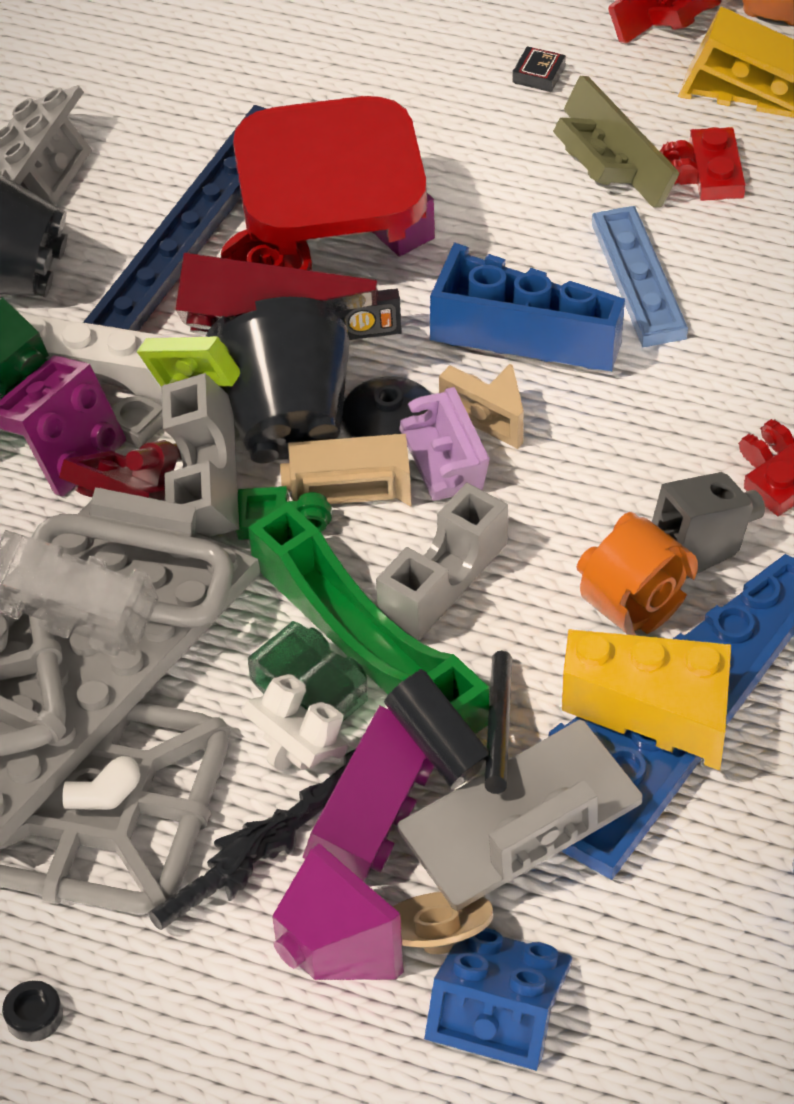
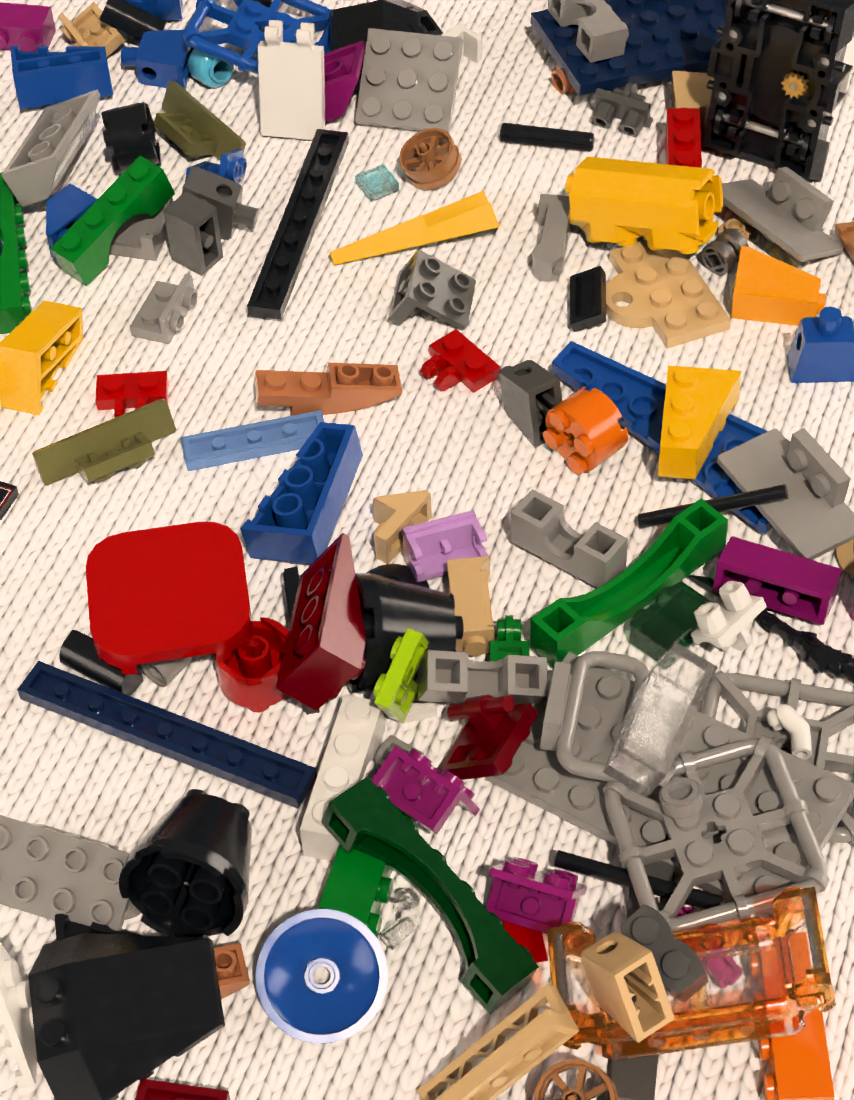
camera: 90 degrees left, 0 degrees up
black brick [384,669,489,789] -> none
none -> nougat slope [254,362,402,416]

